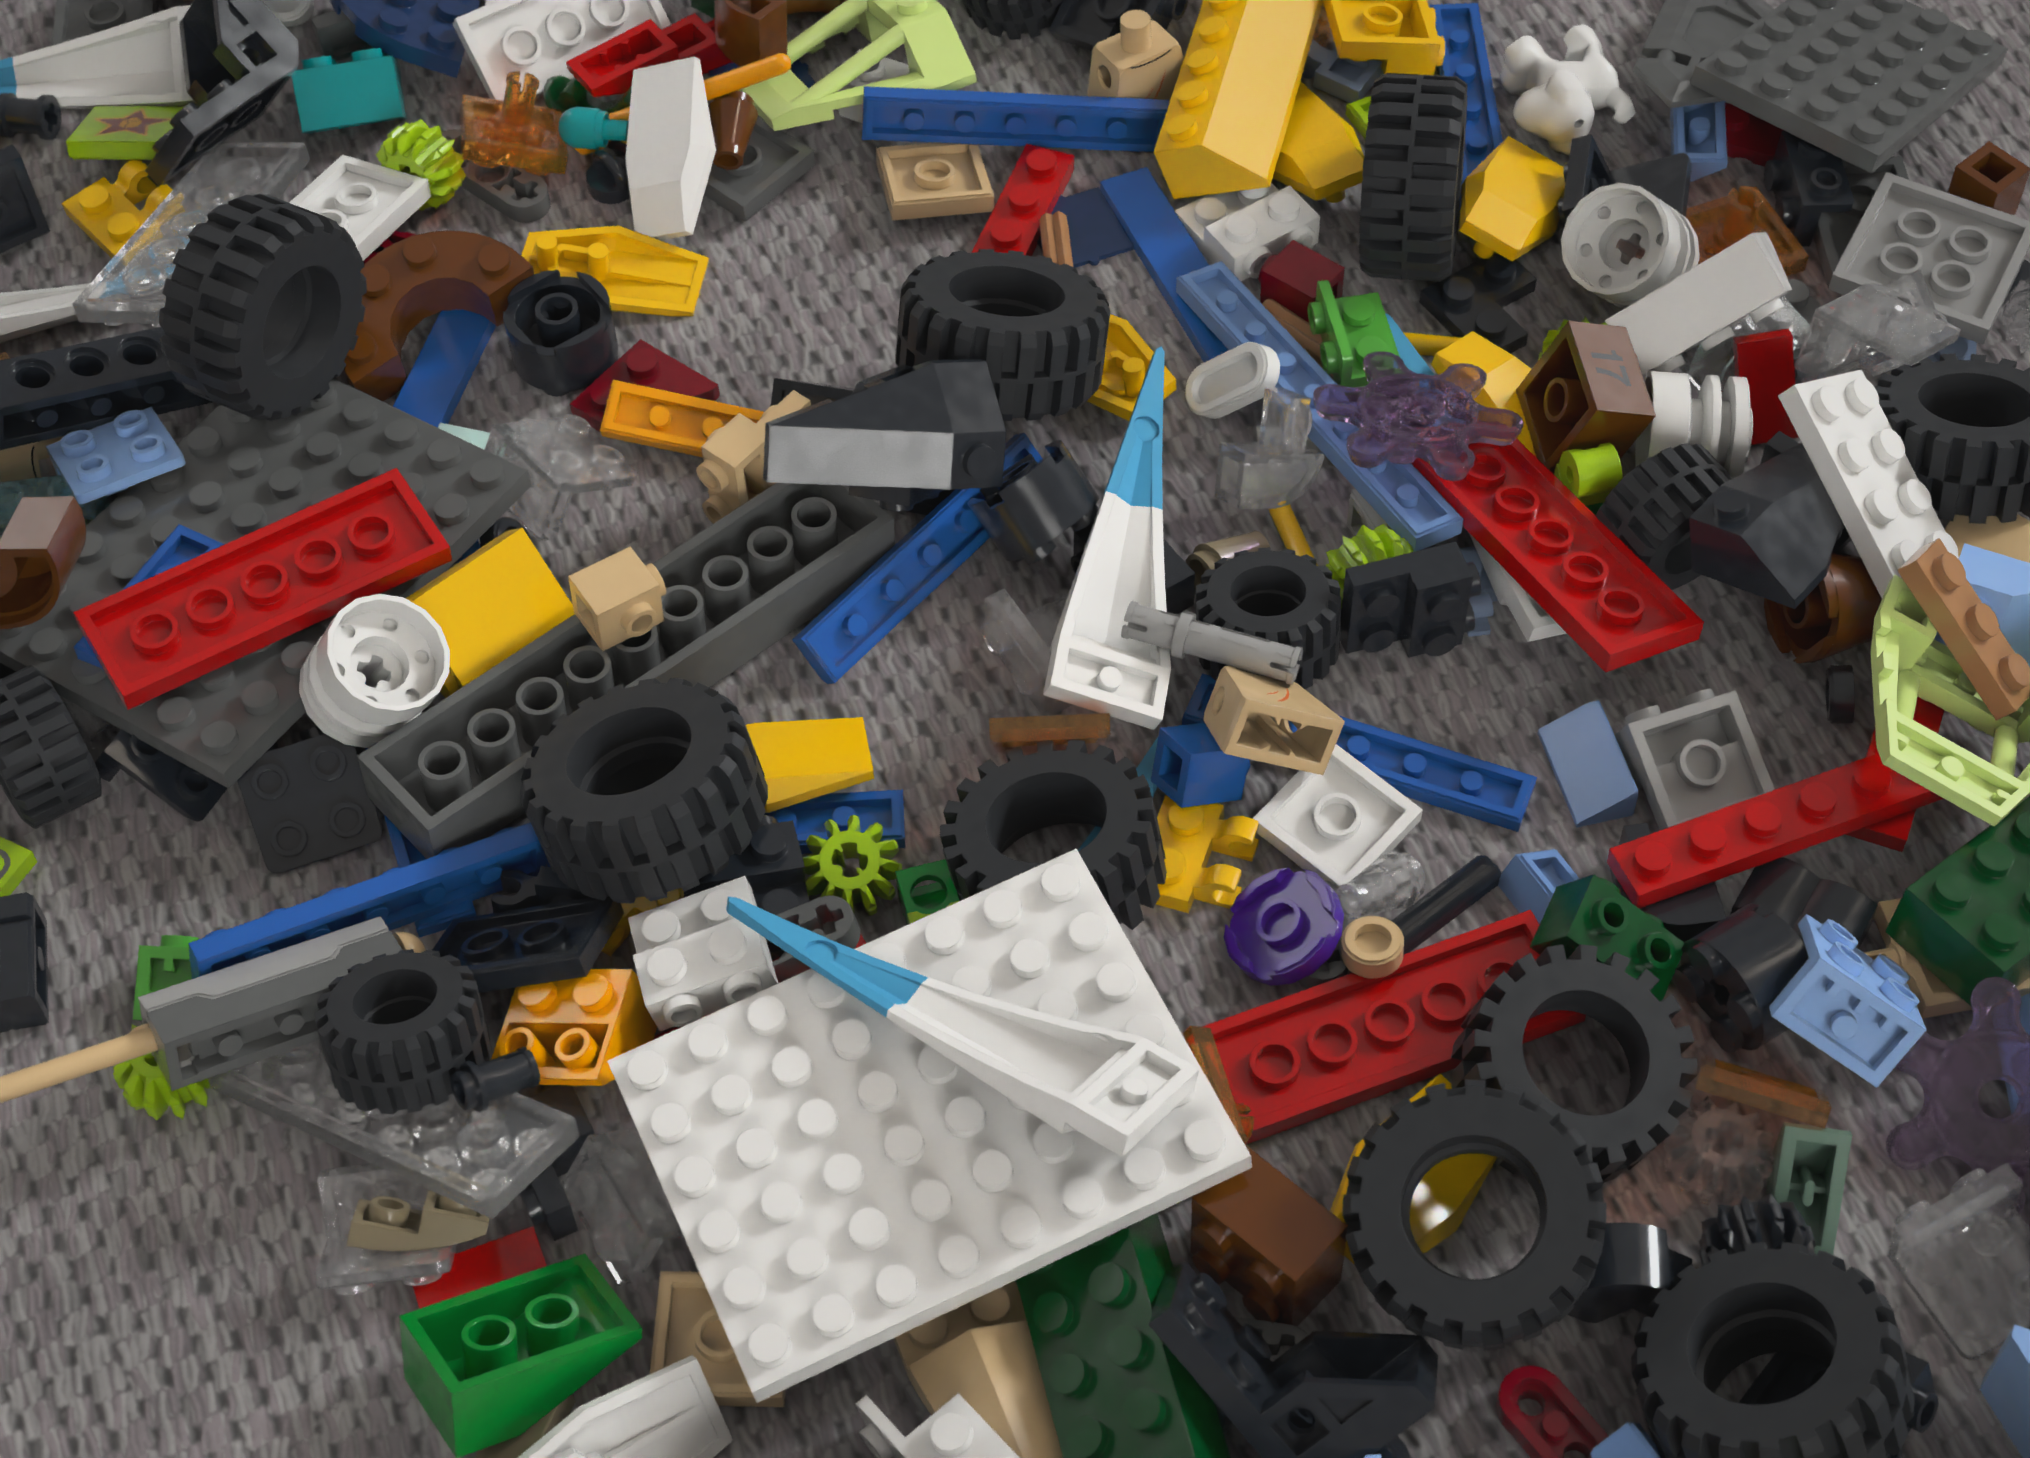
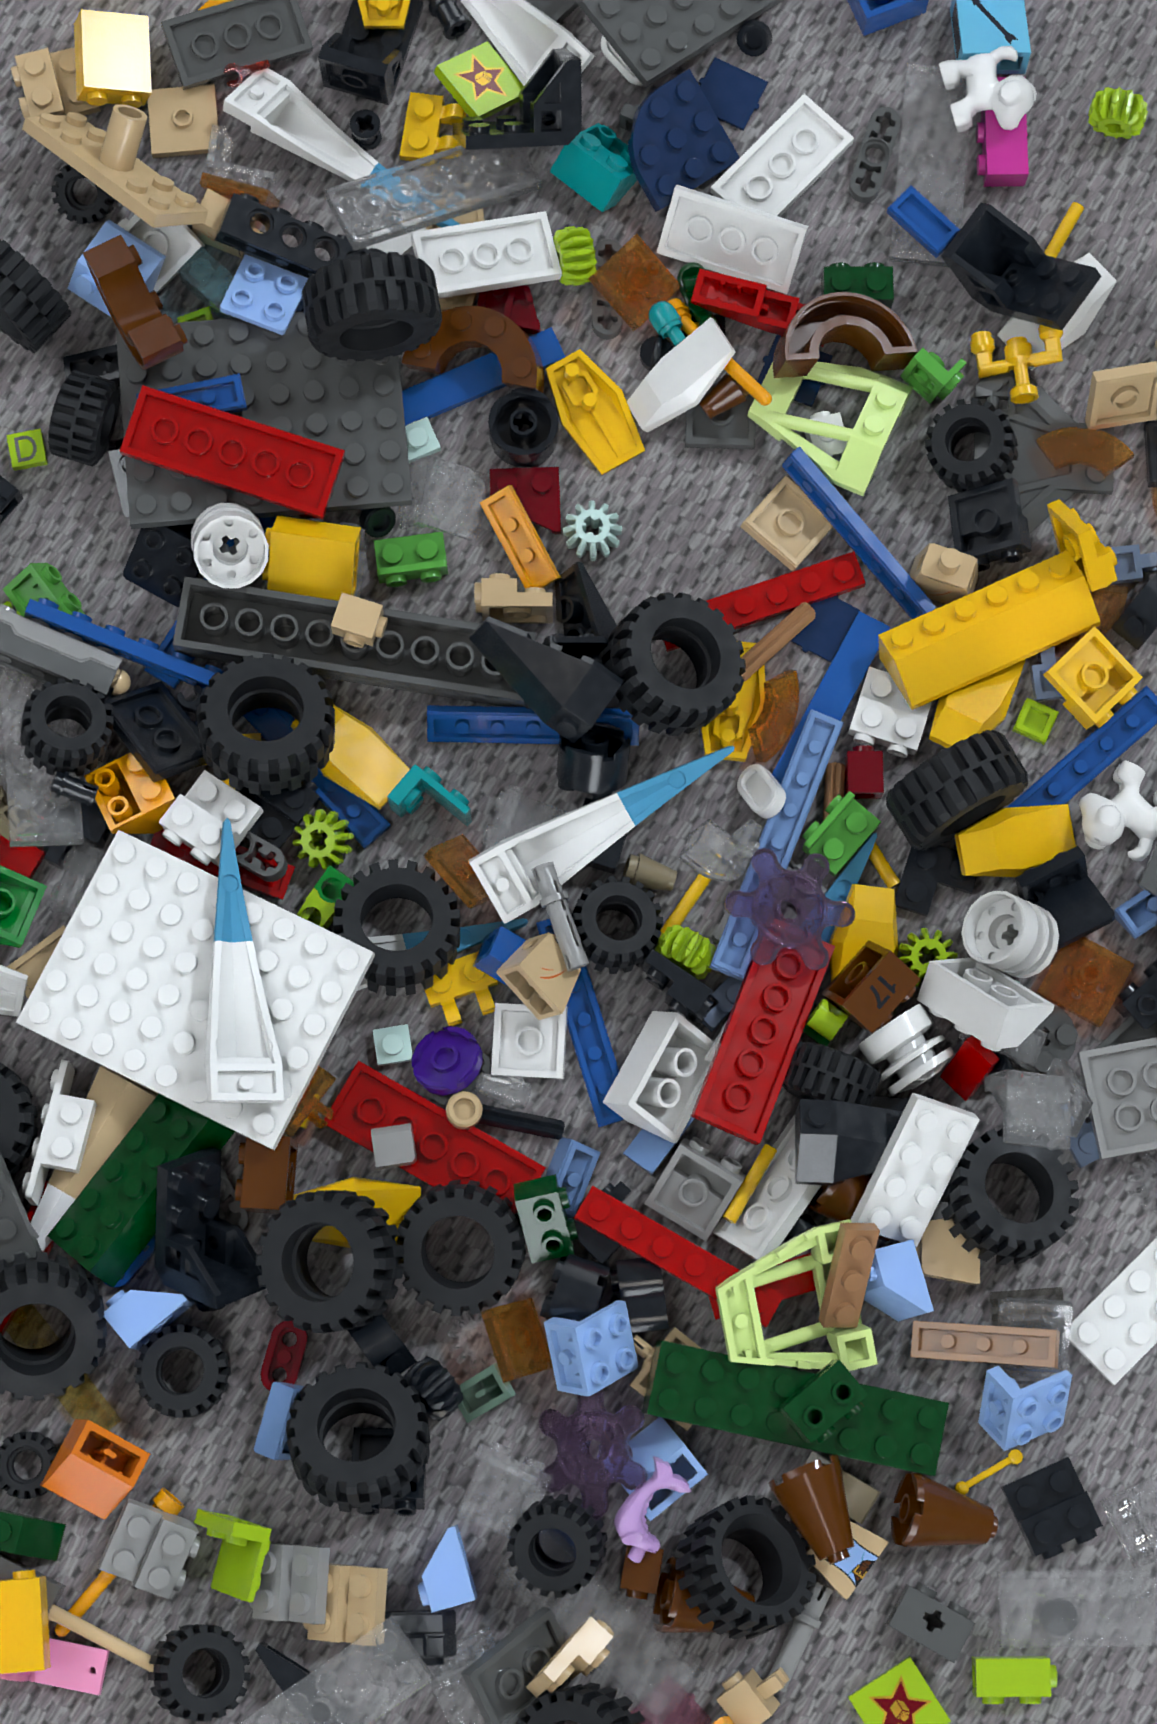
camera: 50 degrees right, 25 degrees up
none -> black bush [350,109,382,151]
none -> light grey piece [371,1123,417,1170]
none -> light aqua plate [372,1024,413,1066]
none -> bright green bracket [374,531,449,587]
none -> teal bracket [387,764,472,827]
none -> light aqua gear [563,500,622,561]
none -> white slope [603,1011,714,1143]
none -> white plate [713,1115,821,1260]
none -> yellow piece [723,1144,777,1224]
none -> clear orange tile [748,670,799,763]

